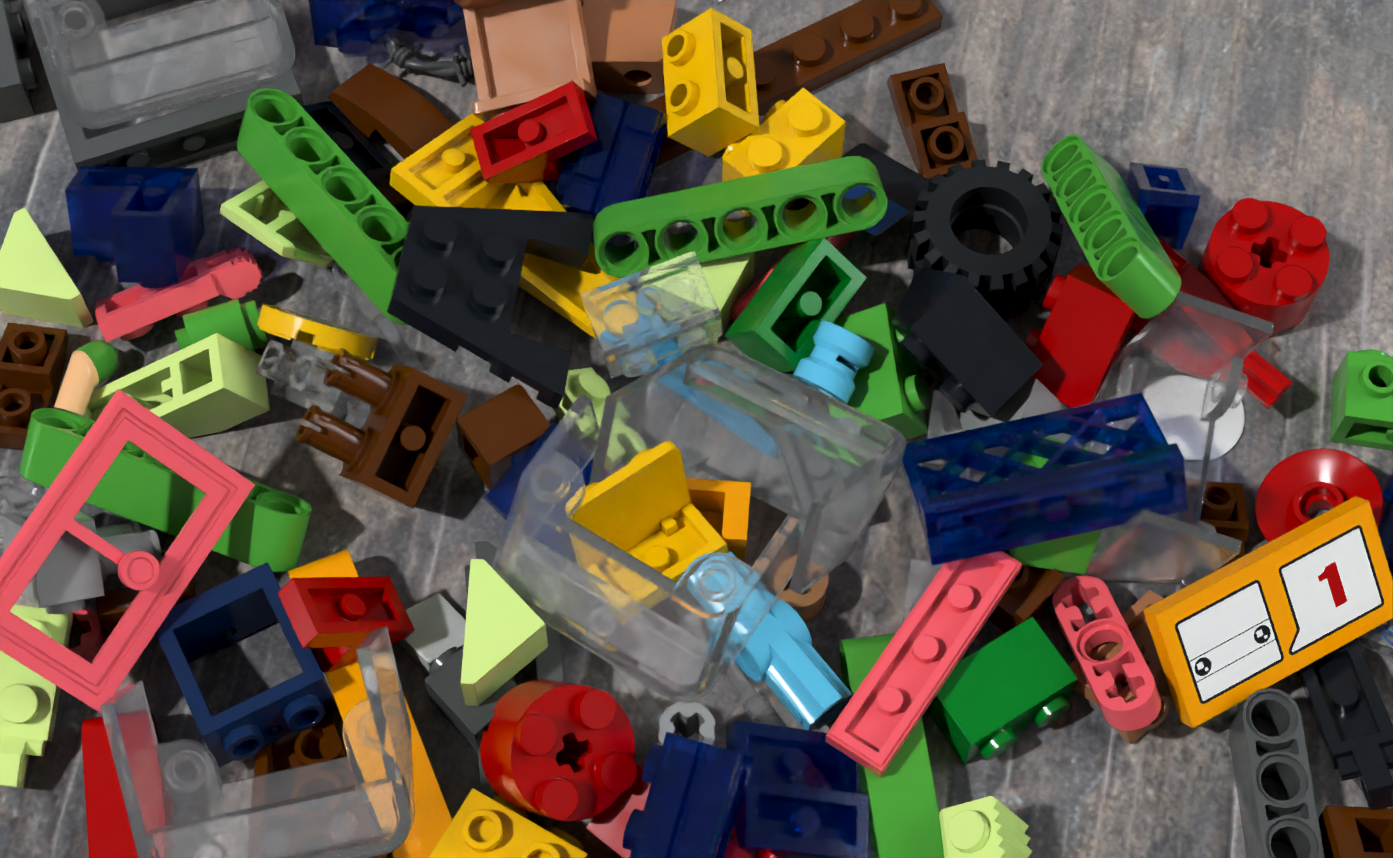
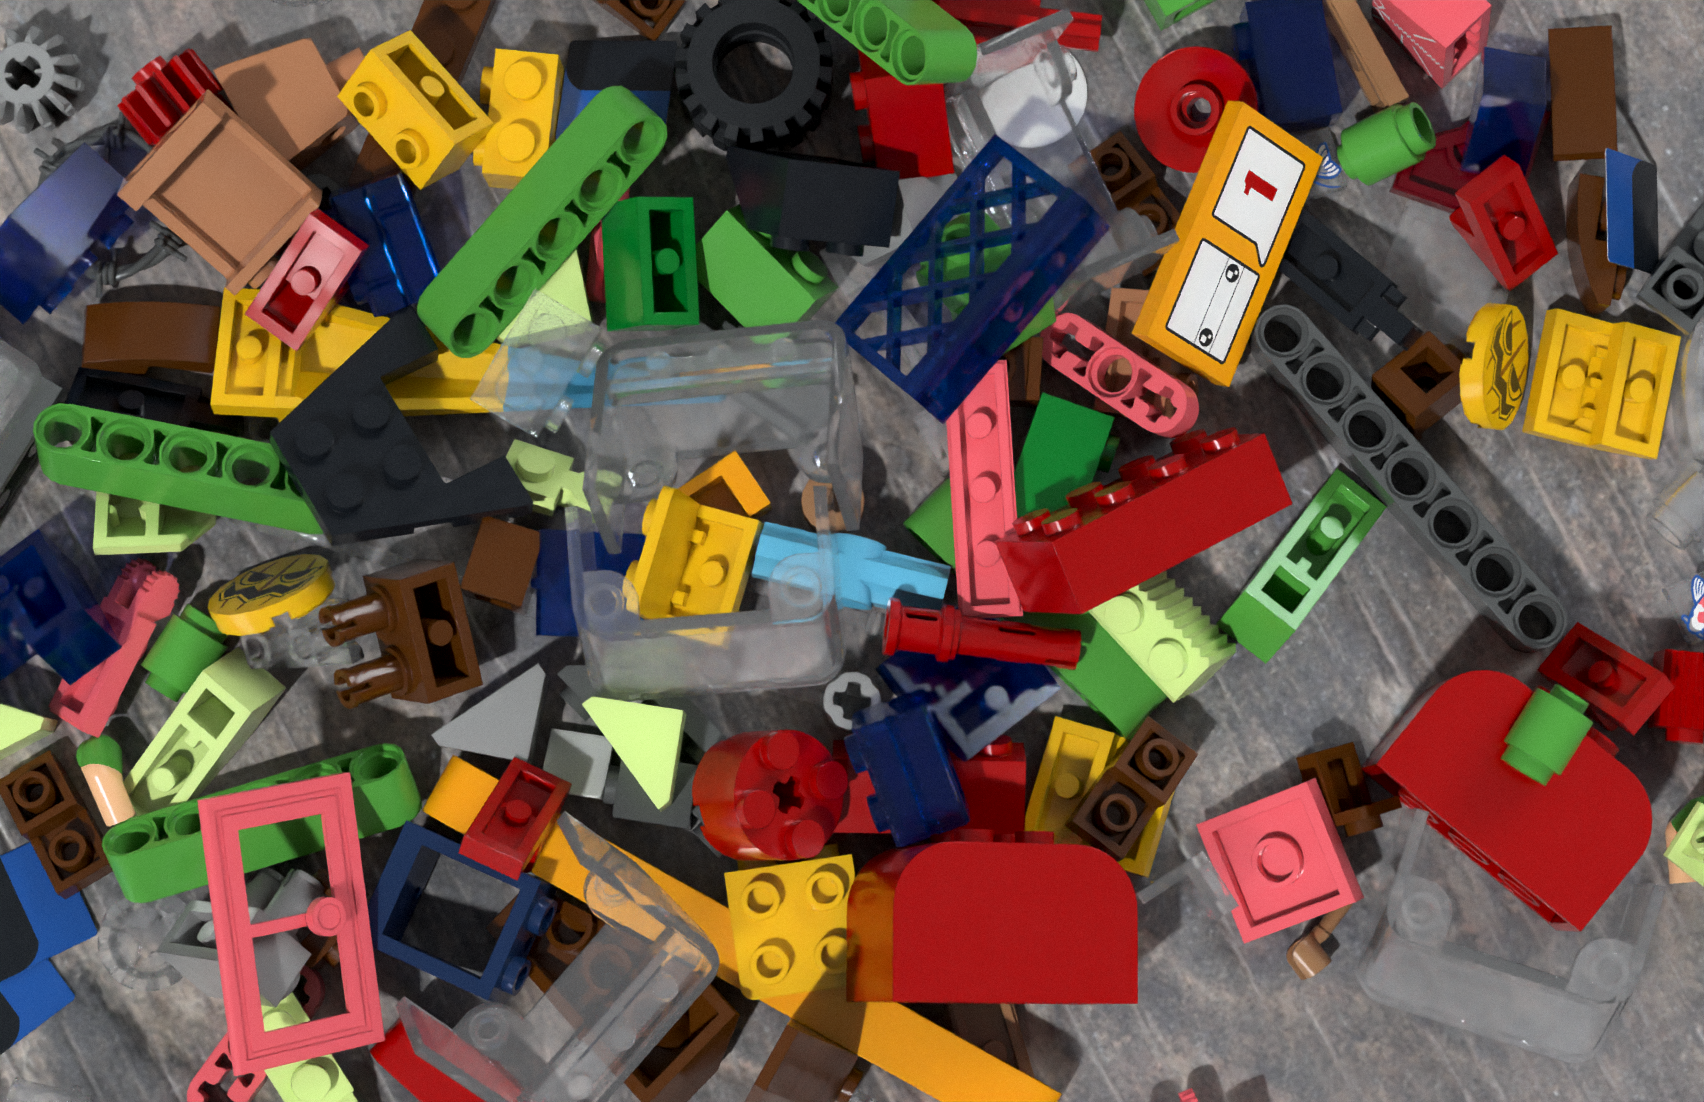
camera: 35 degrees left, 20 degrees up
medium azure wheel [792,320,876,405] -> none
none -> light grey slope [431,663,551,765]
none -> red pin [882,598,1081,670]
none -> red brick [995,427,1293,614]

